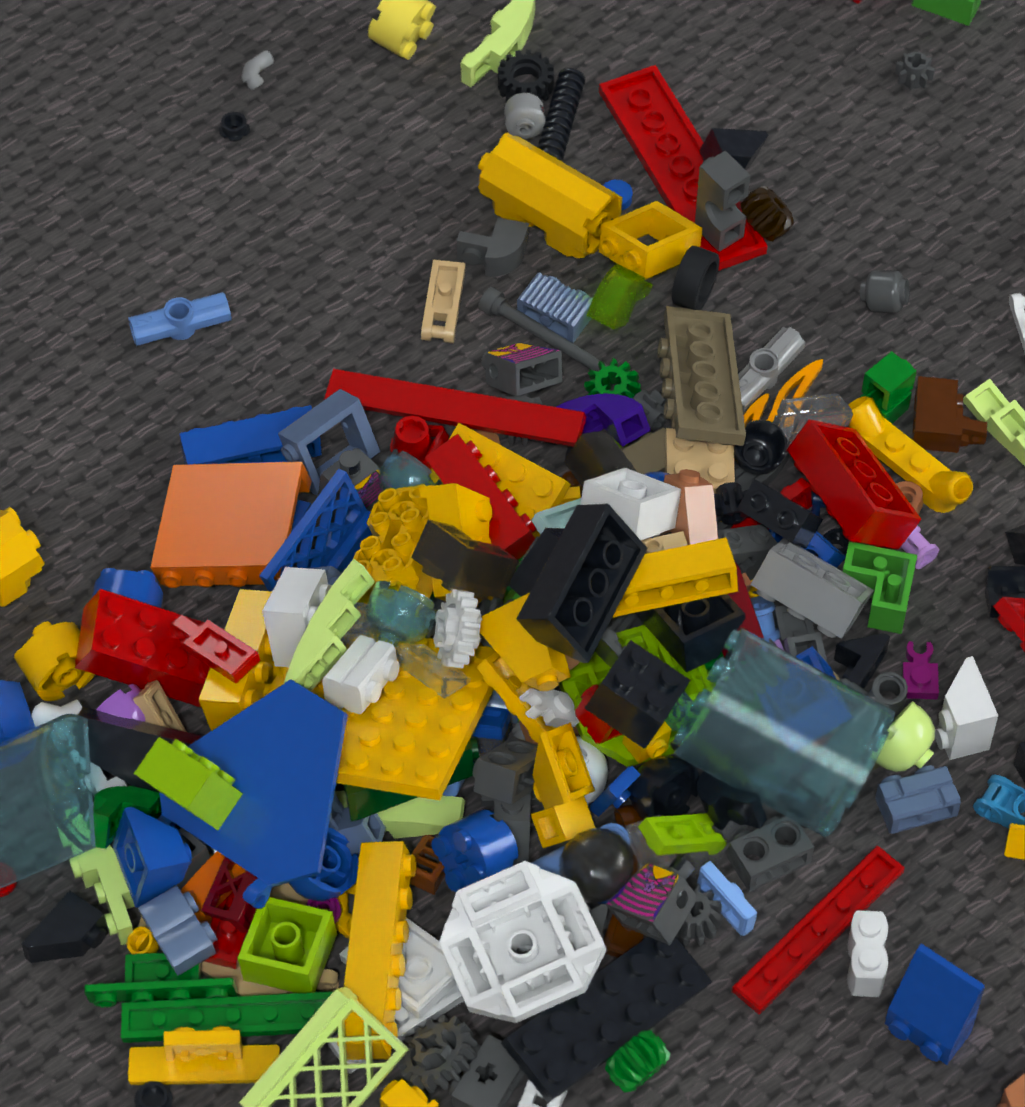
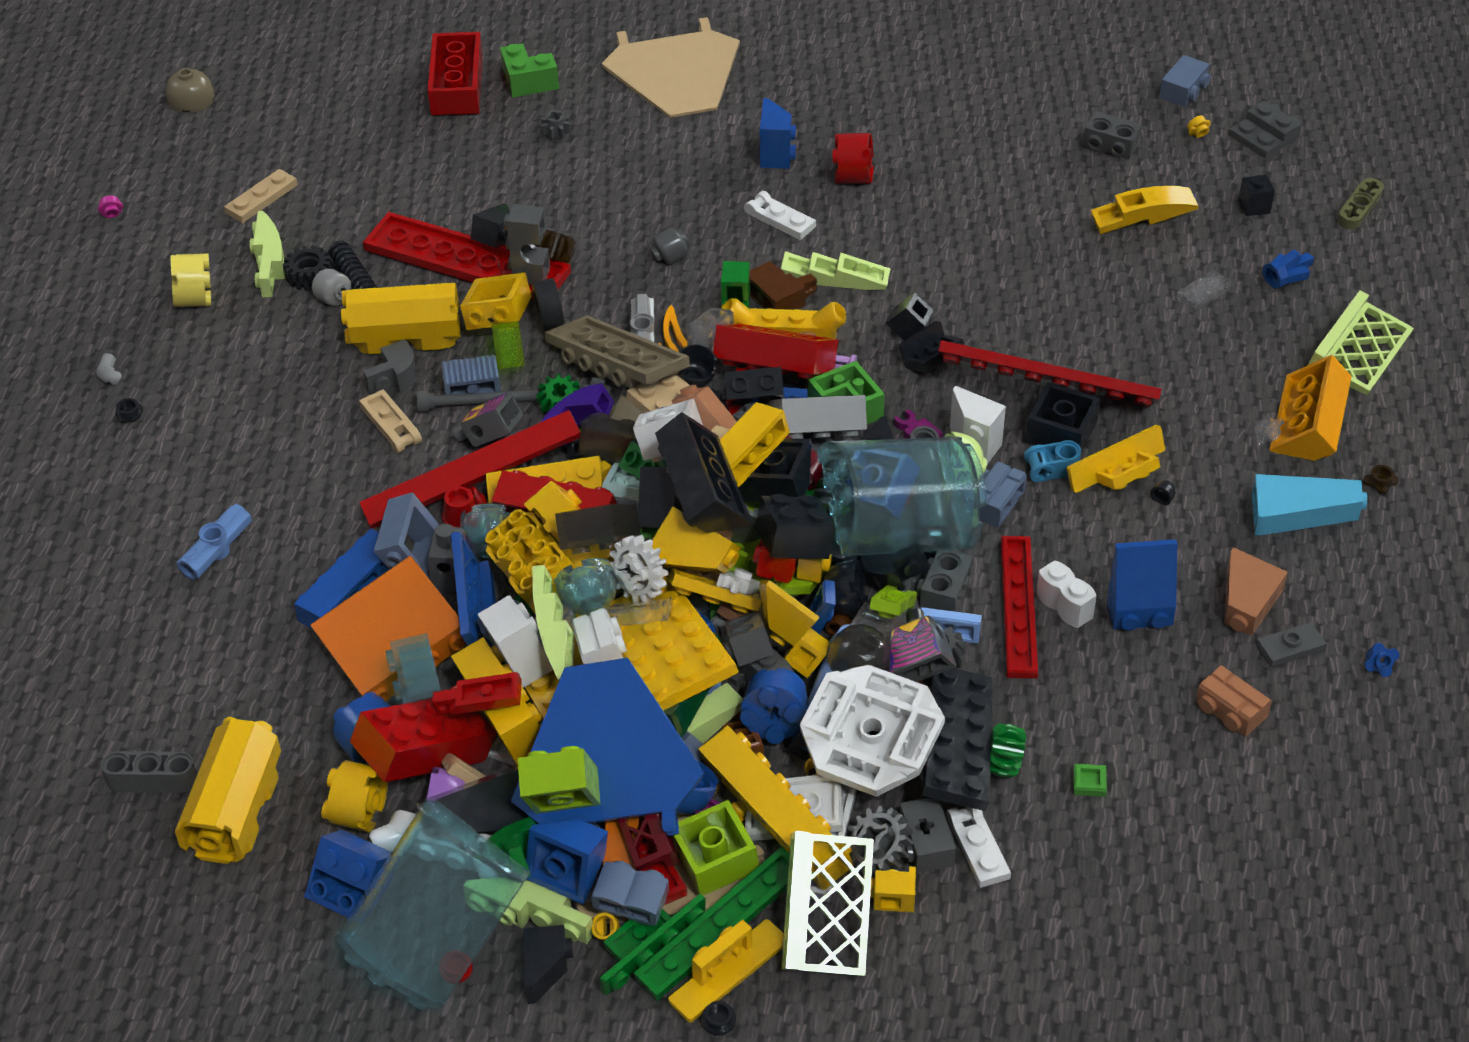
camera: 40 degrees left, 10 degrees down
none -> clear light blue brick [385,633,441,704]

